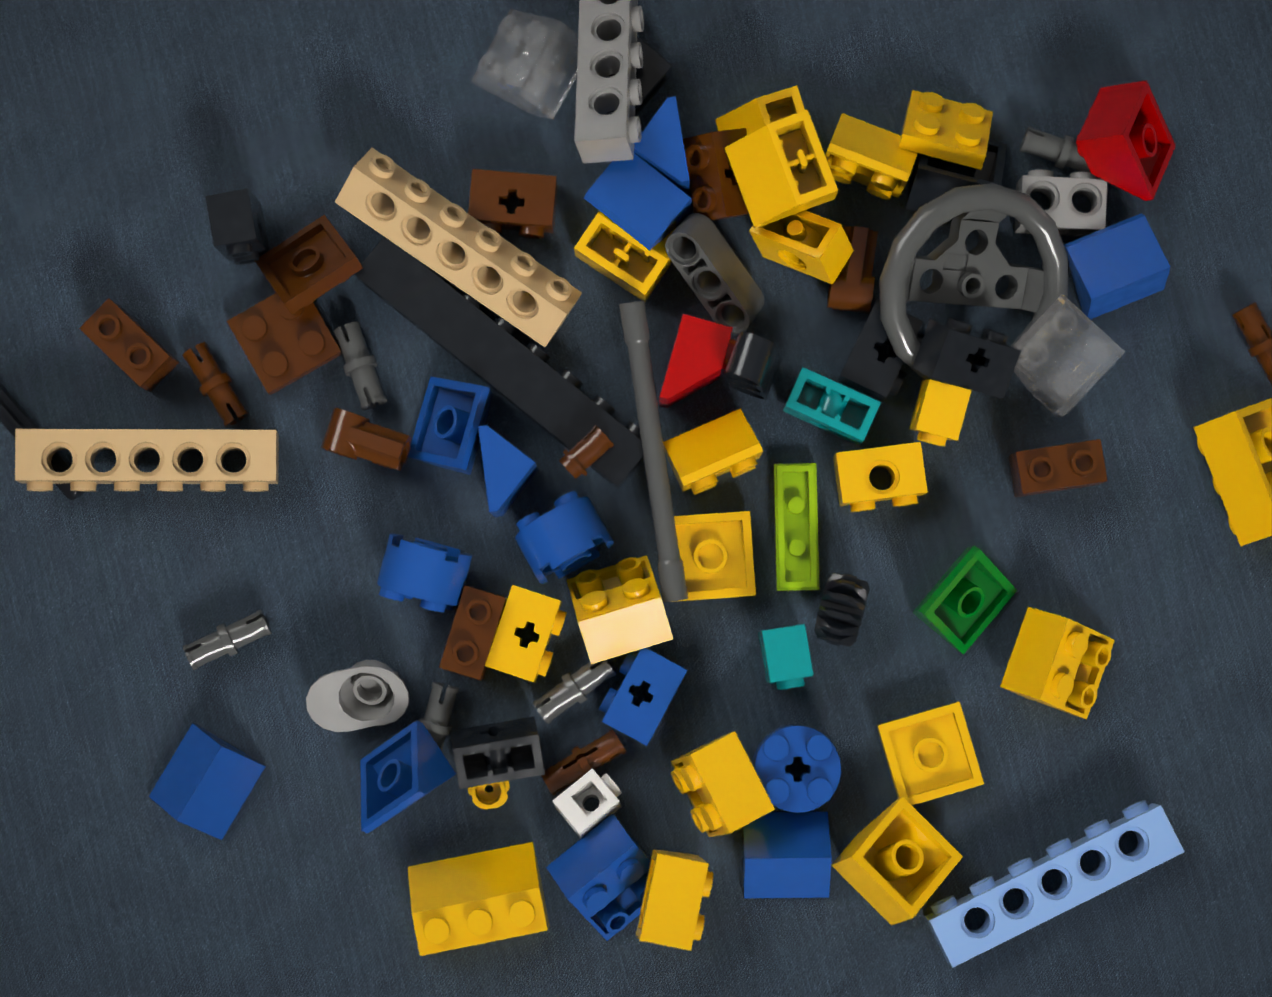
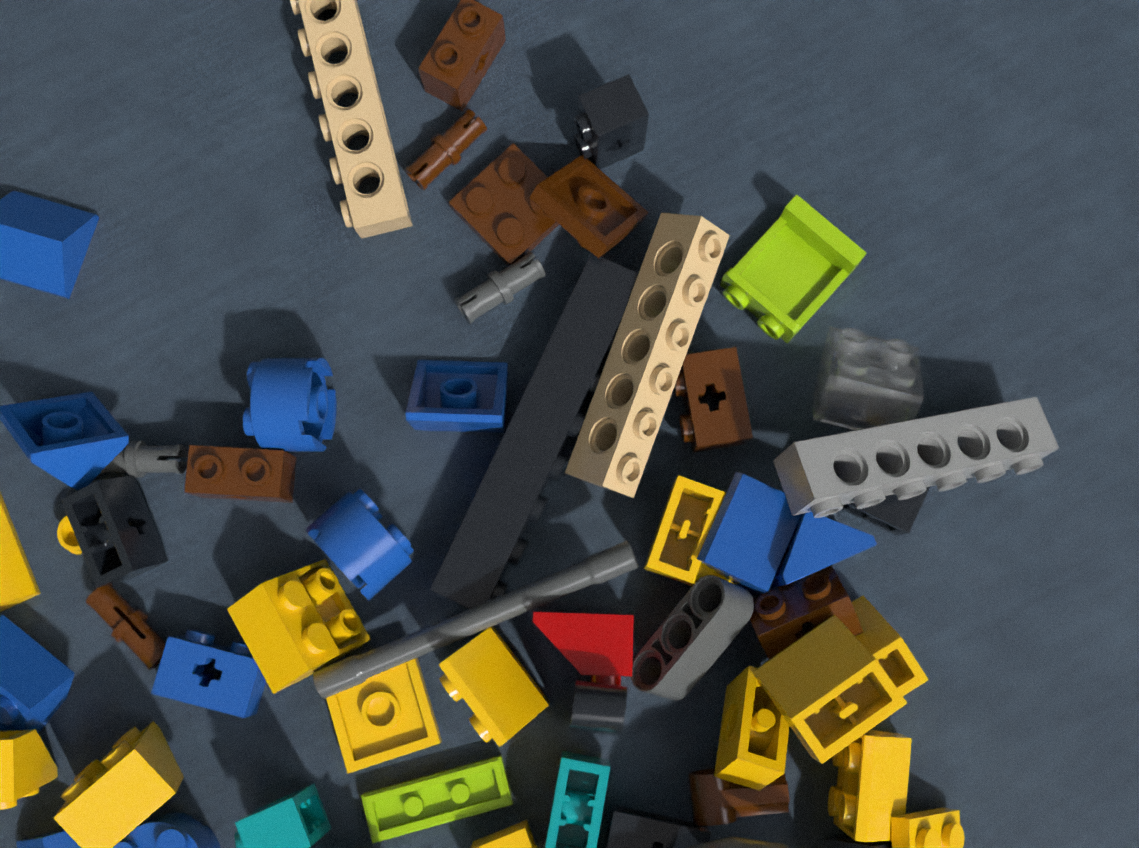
camera: 75 degrees right, 5 degrees down
dark grey pin [182,609,272,670] -> none
light grey piece [306,660,409,732] -> none
reddish brown piece [321,408,412,471] -> none
blue slope [478,425,539,517] -> none
yellow brick [485,585,567,682] -> none
dark grey pin [532,659,617,724] -> none
white brick [552,768,622,839] -> none
reddish brown pin [559,425,614,479] -> none
none -> lime panel [720,194,867,344]

